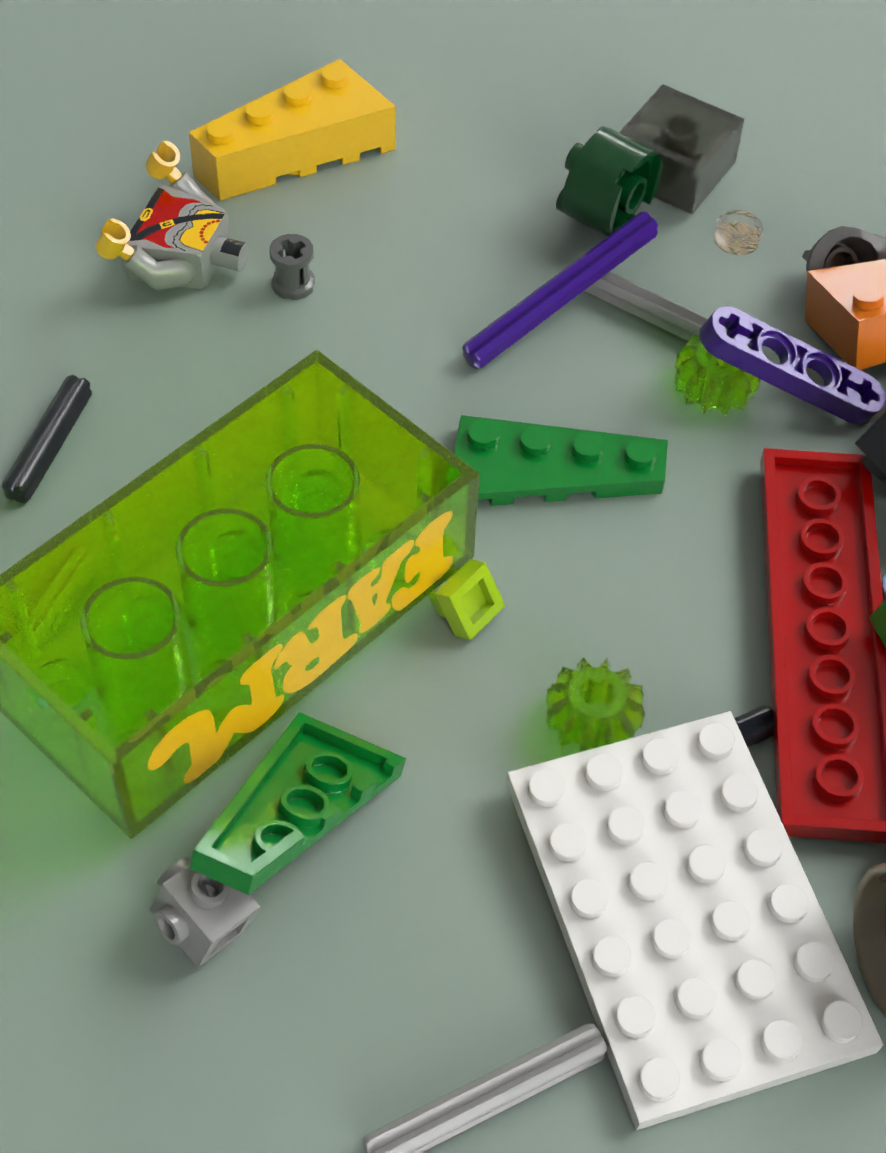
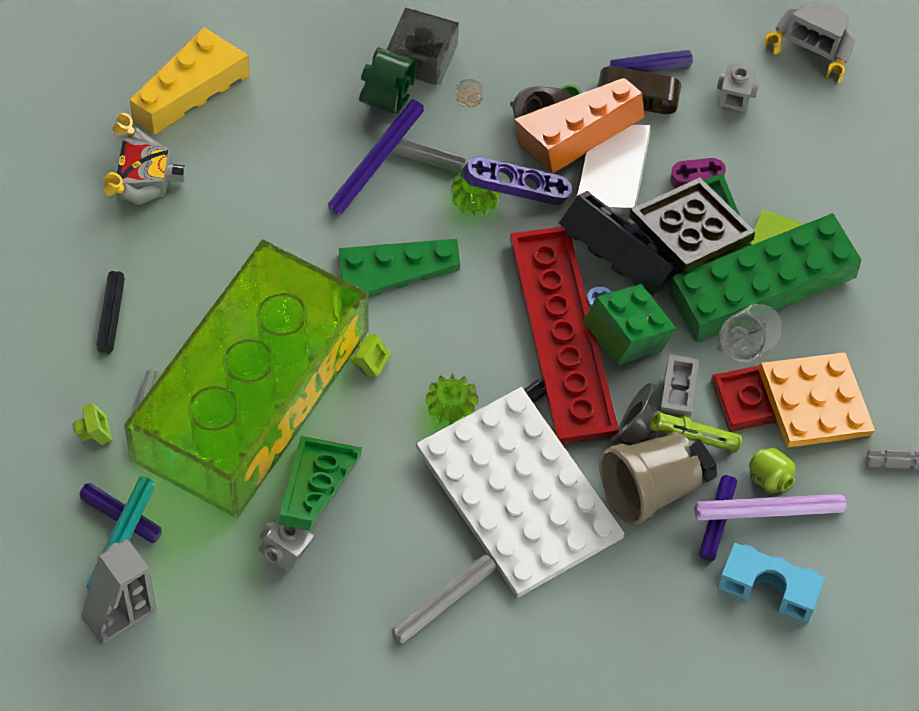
camera: 15 degrees left, 5 degrees up
dark grey bush [269,234,315,300] -> none

